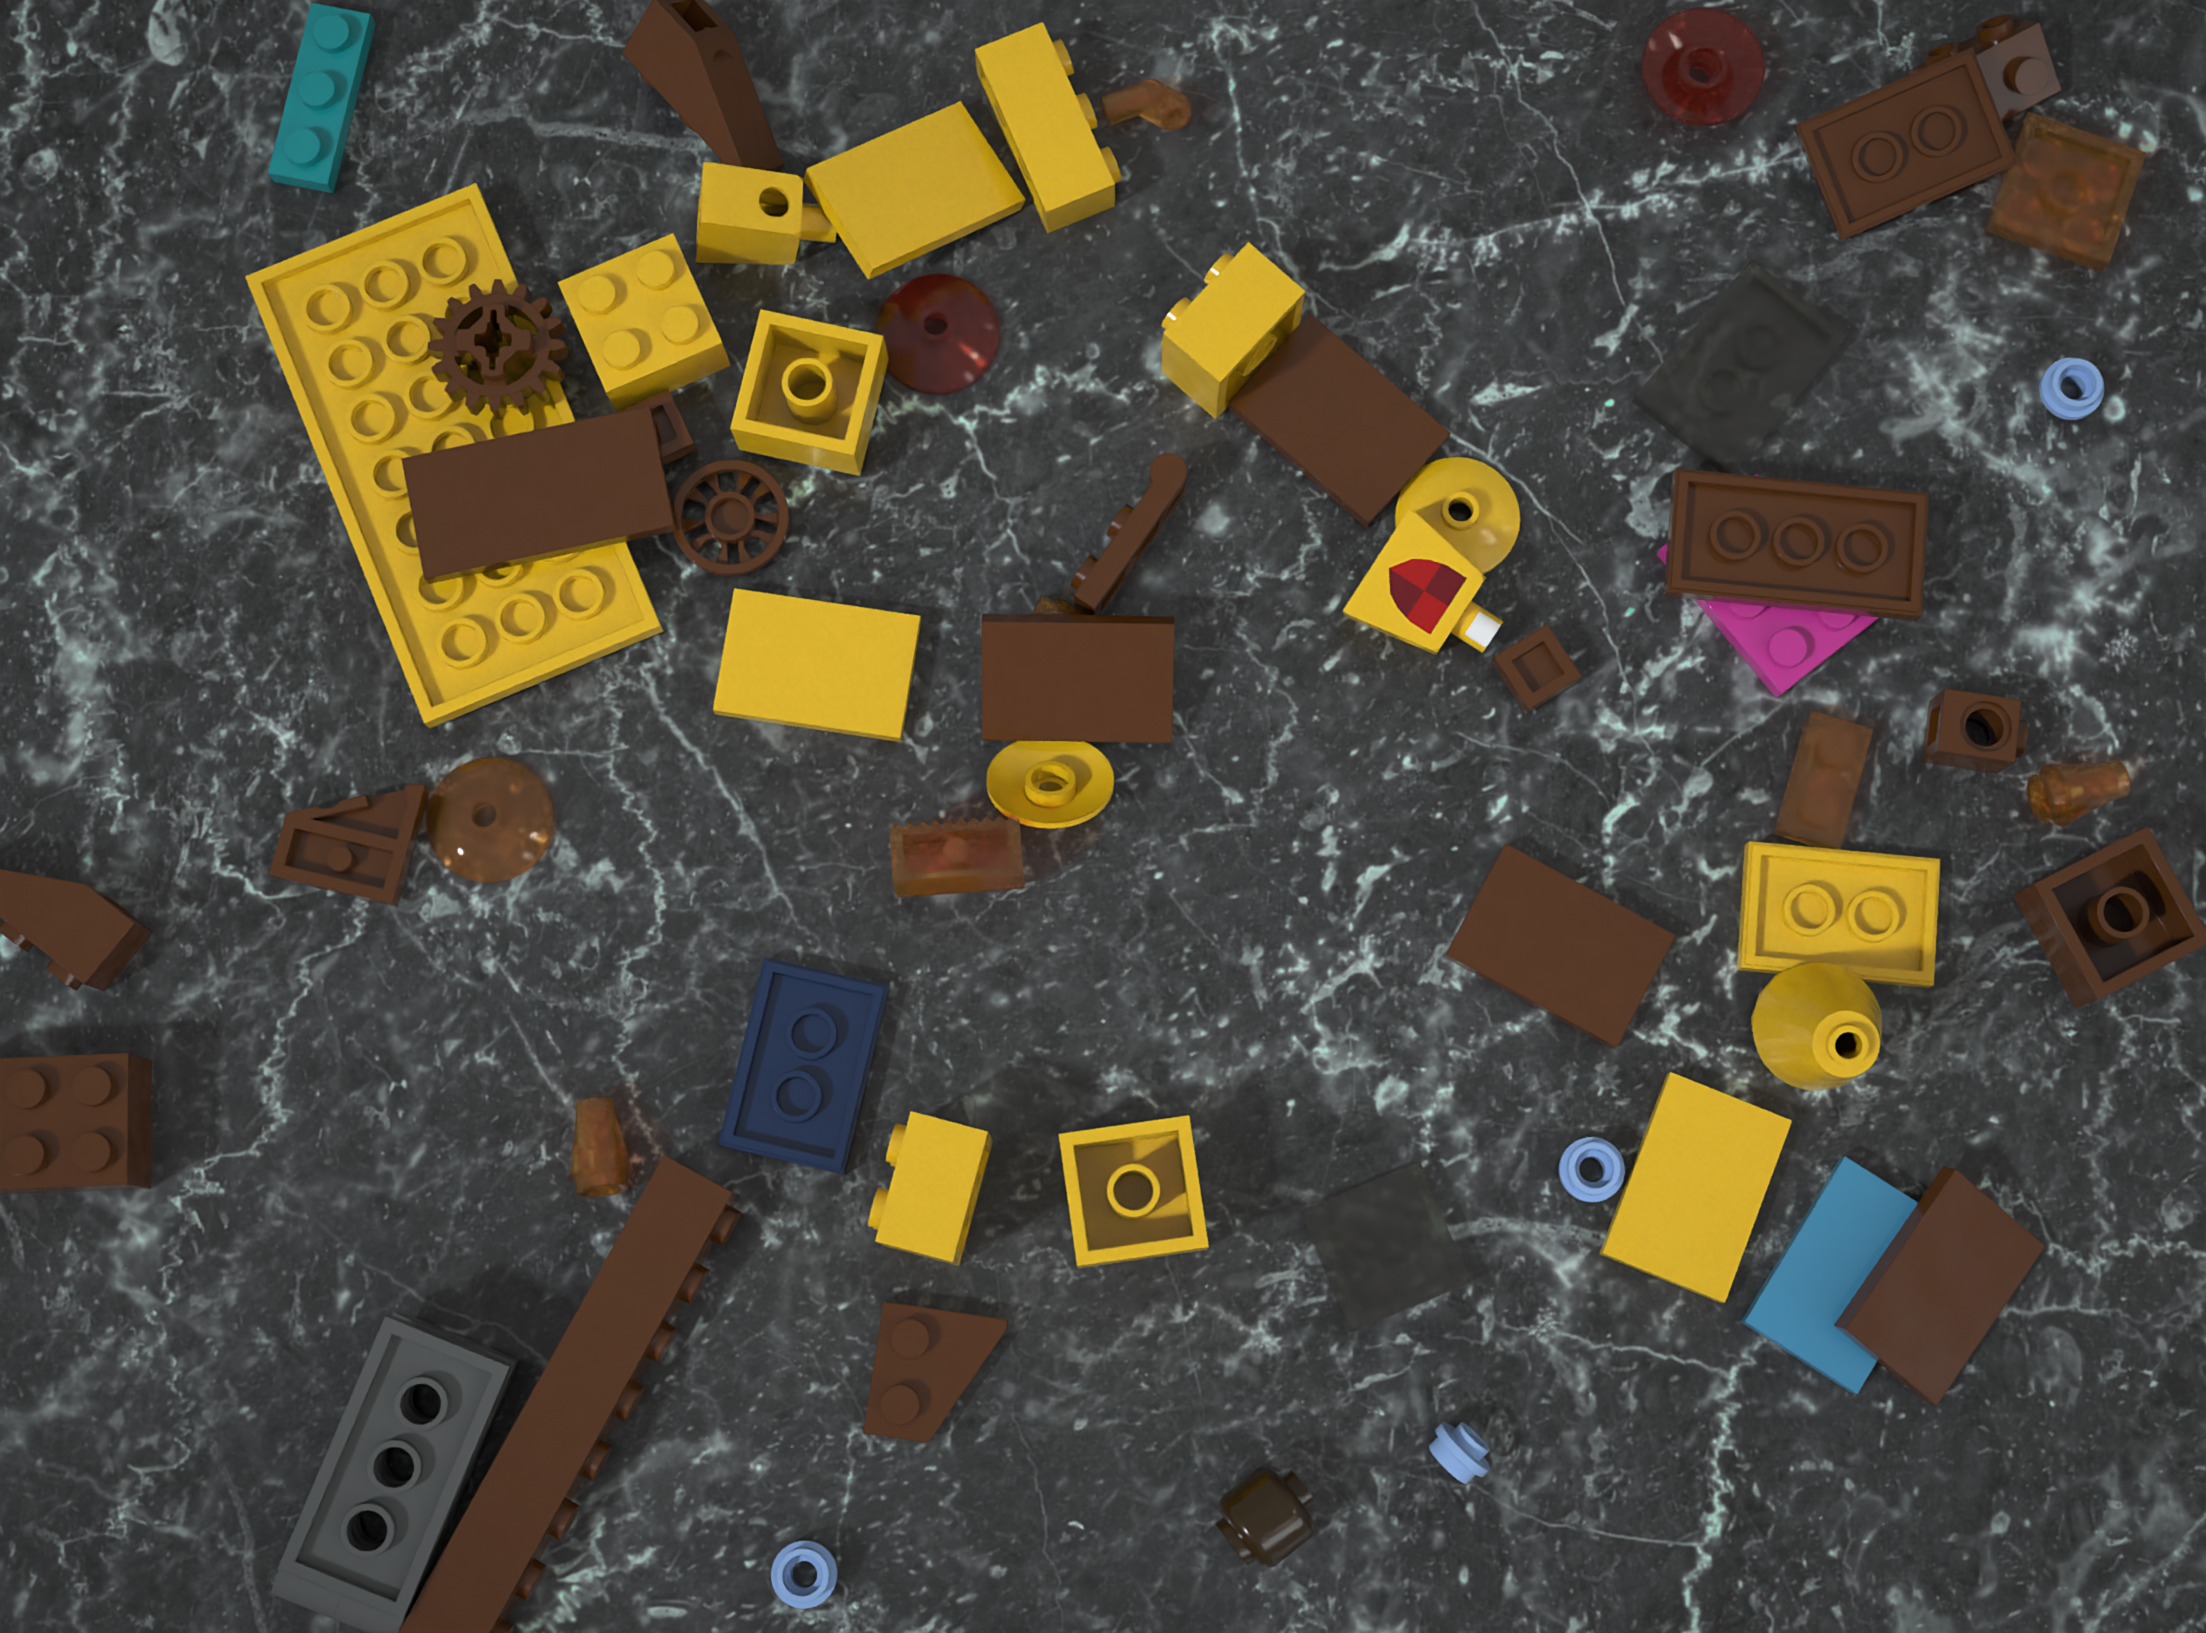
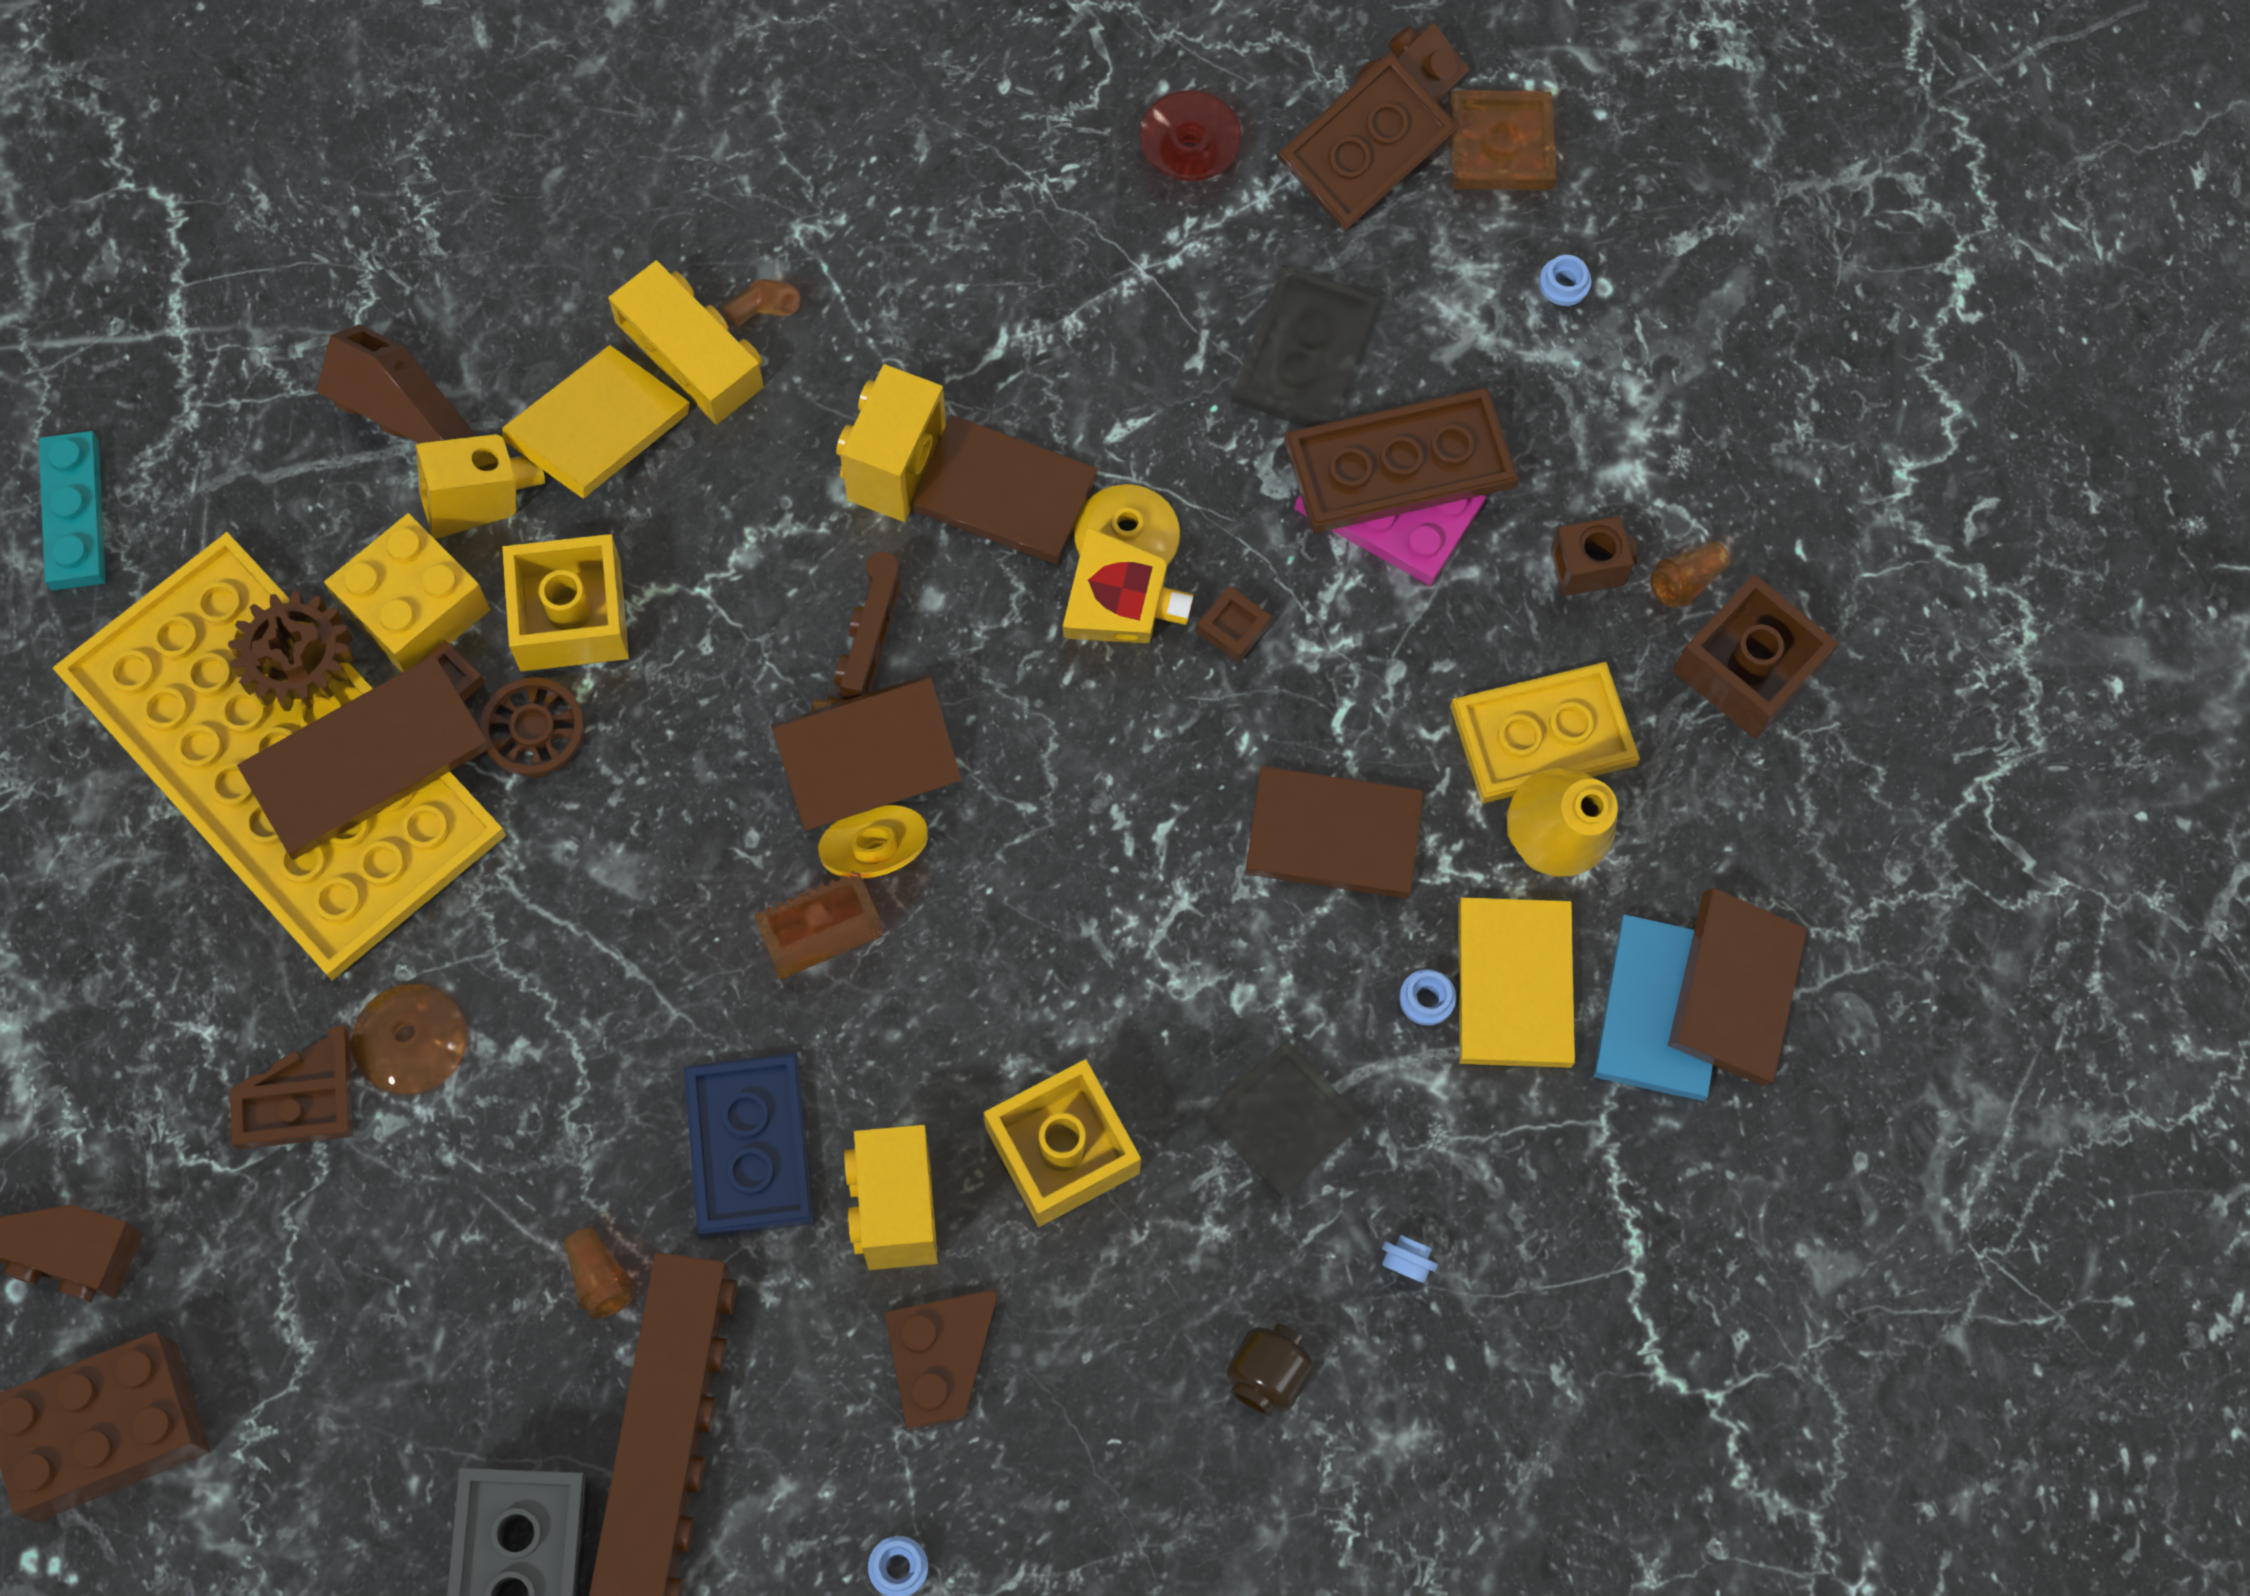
camera: 25 degrees left, 10 degrees down
yellow tile [713,588,922,742] -> none
clear red dish [876,274,999,394] -> none
clear orange plate [1774,711,1874,850] -> none

